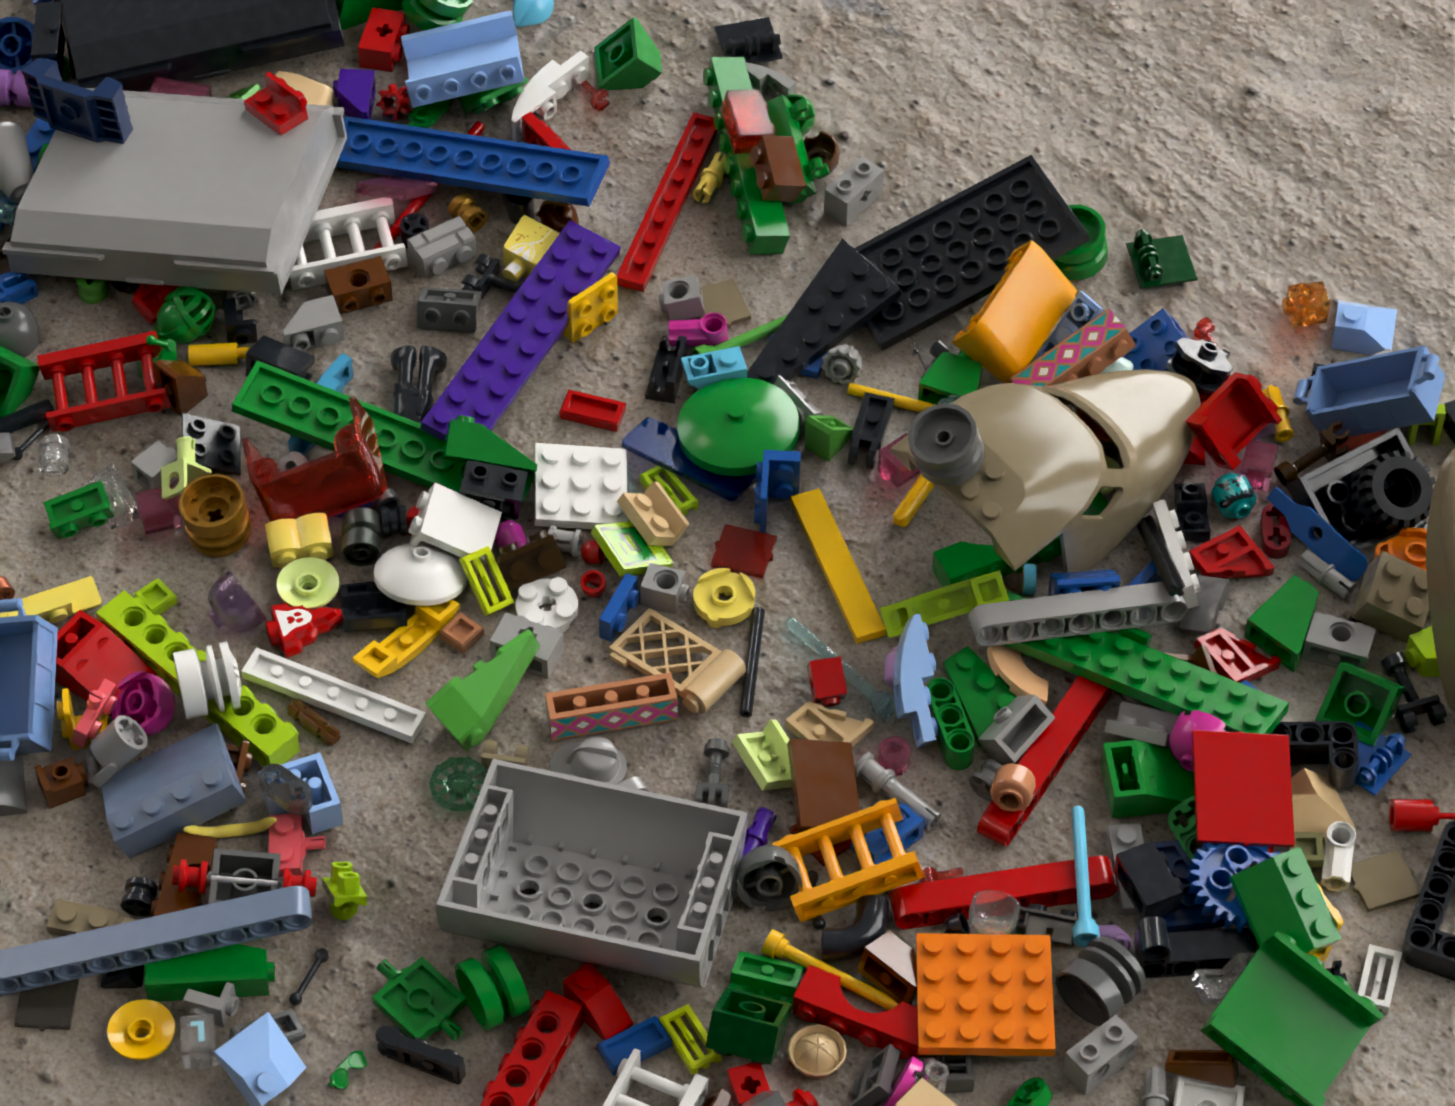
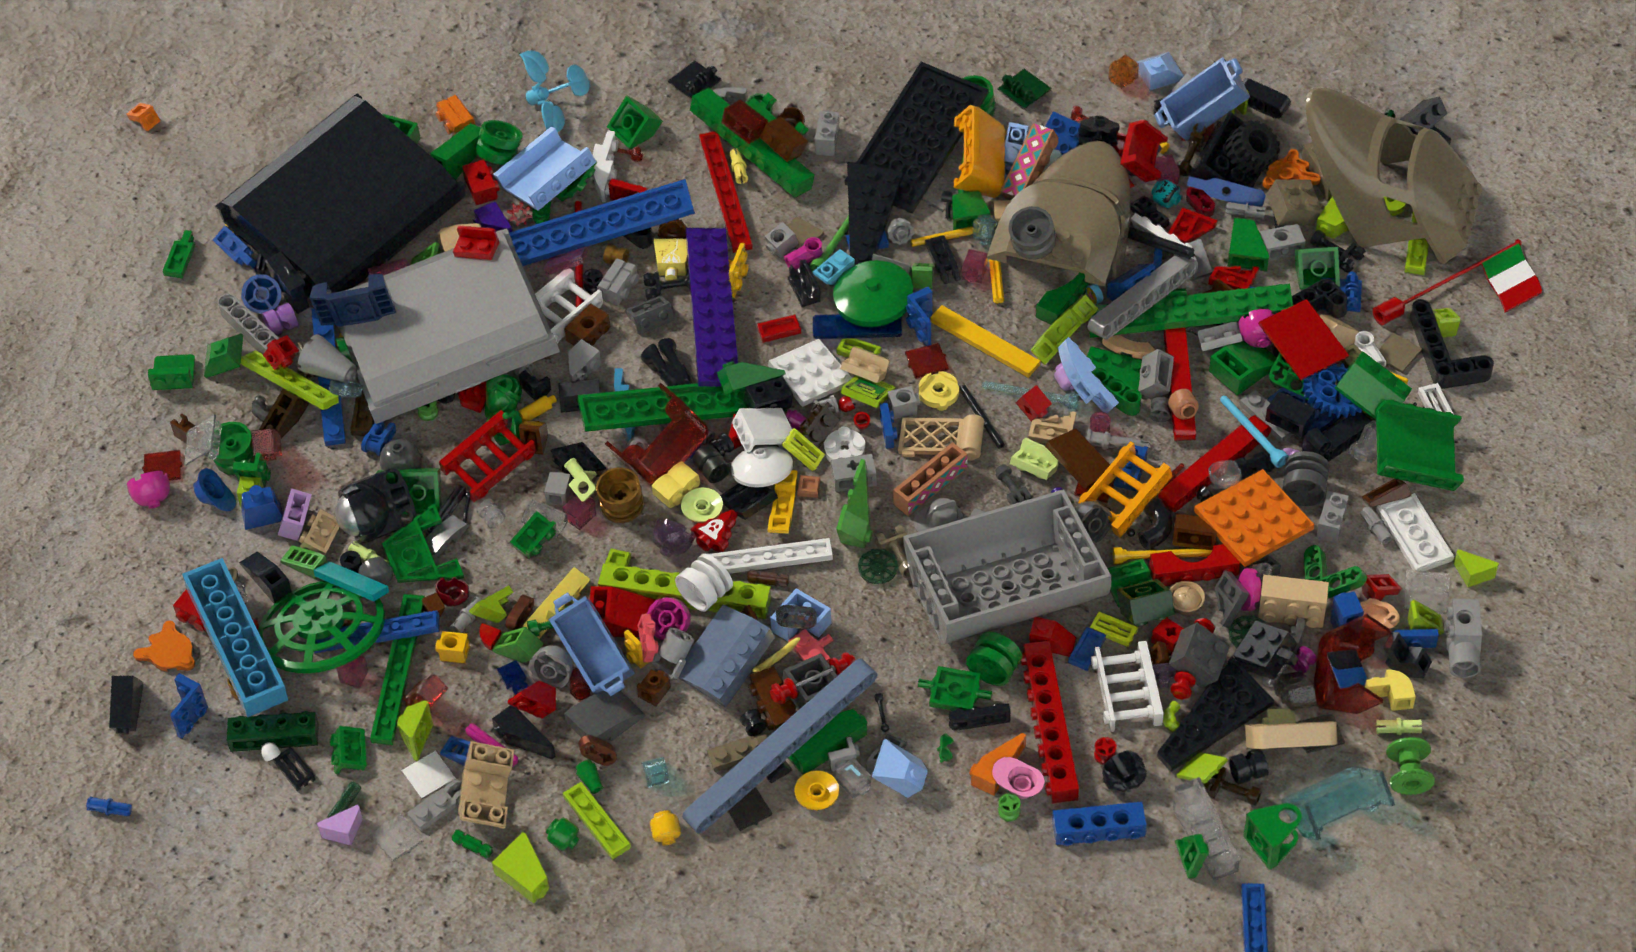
camera: 30 degrees left, 0 degrees up
lime hips [322,861,367,920] -> none

